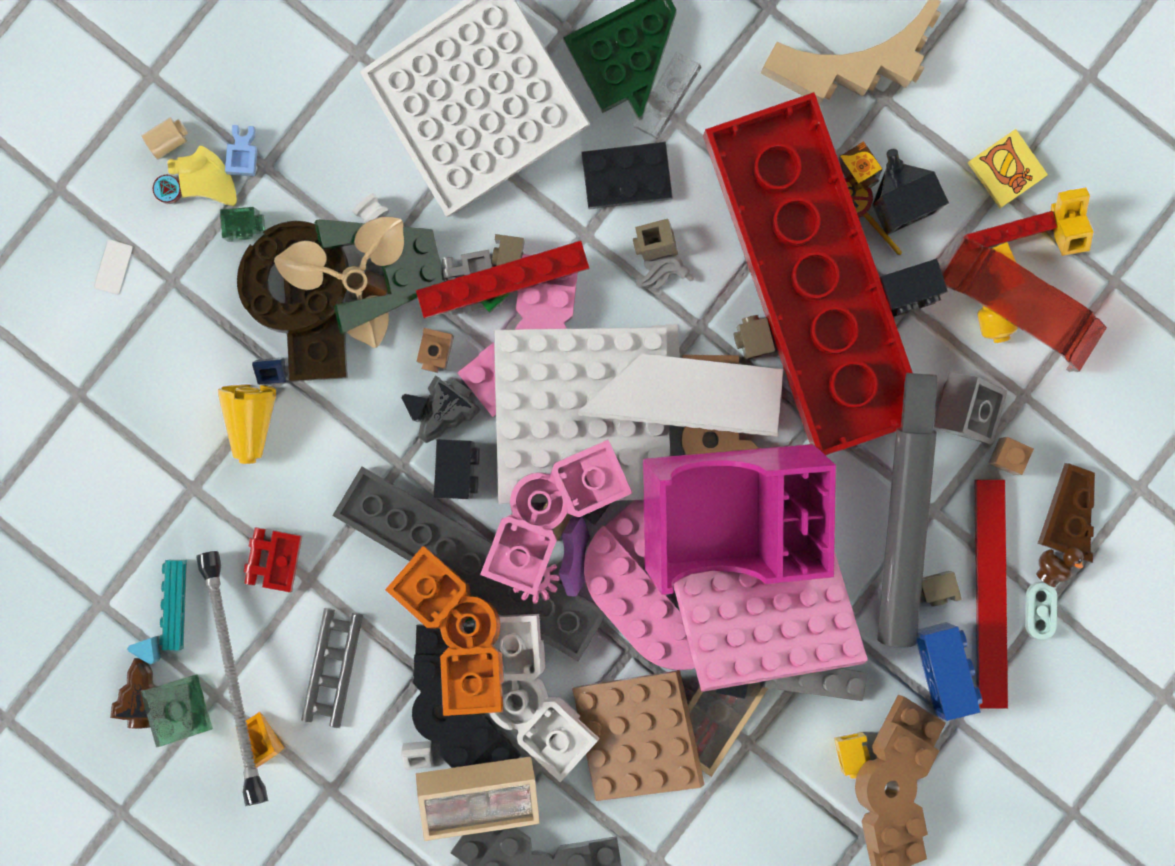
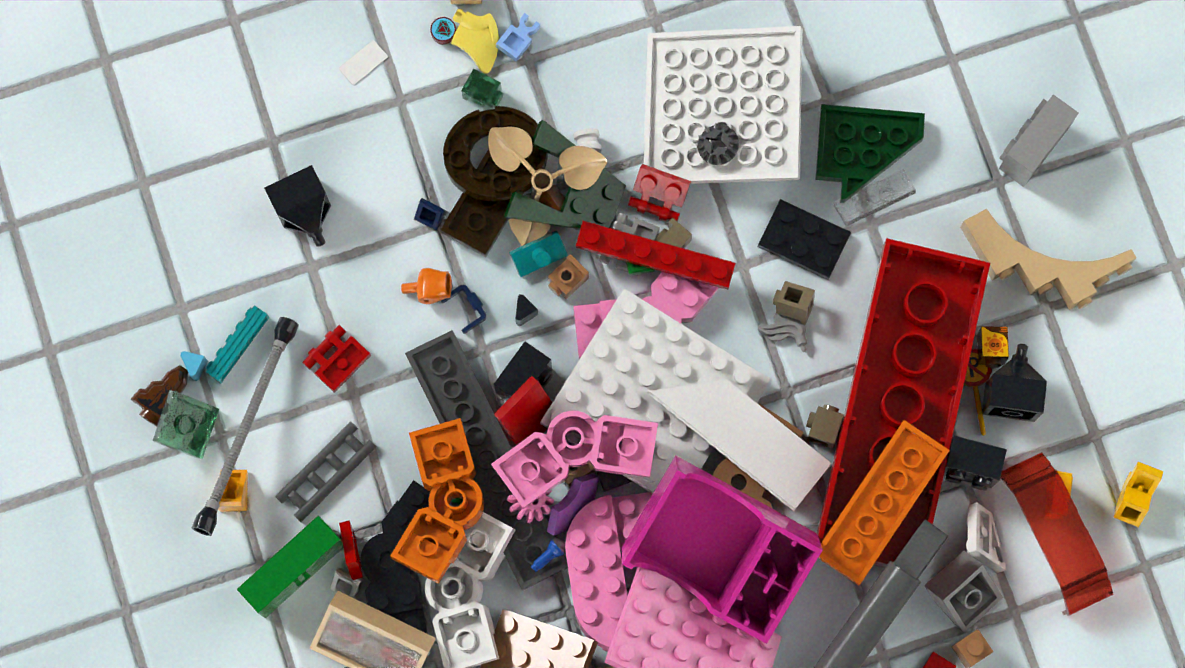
camera: 35 degrees right, 10 degrees down
yellow cone [218,384,276,464] -> none
dark grey rock [418,376,481,443] -> none
red piece [963,211,1057,253] -> none
light yellow tile [967,129,1048,209] -> none
yellow head [977,299,1018,343] -> none
none -> green brick [237,515,343,618]
none -> black piece [264,165,331,247]
none -> red tile [339,520,363,580]
none -> orange piece [401,268,452,304]
none -> dark blue piece [441,285,486,334]
none -> red tile [494,376,553,445]
none -> teal tile [509,230,568,277]
none -> blue piece [531,538,566,572]
none -> plate [628,164,691,222]
none -> dark grey gear [697,123,739,165]
none -> orange plate [818,420,950,586]
none -> white wing [966,502,1006,573]

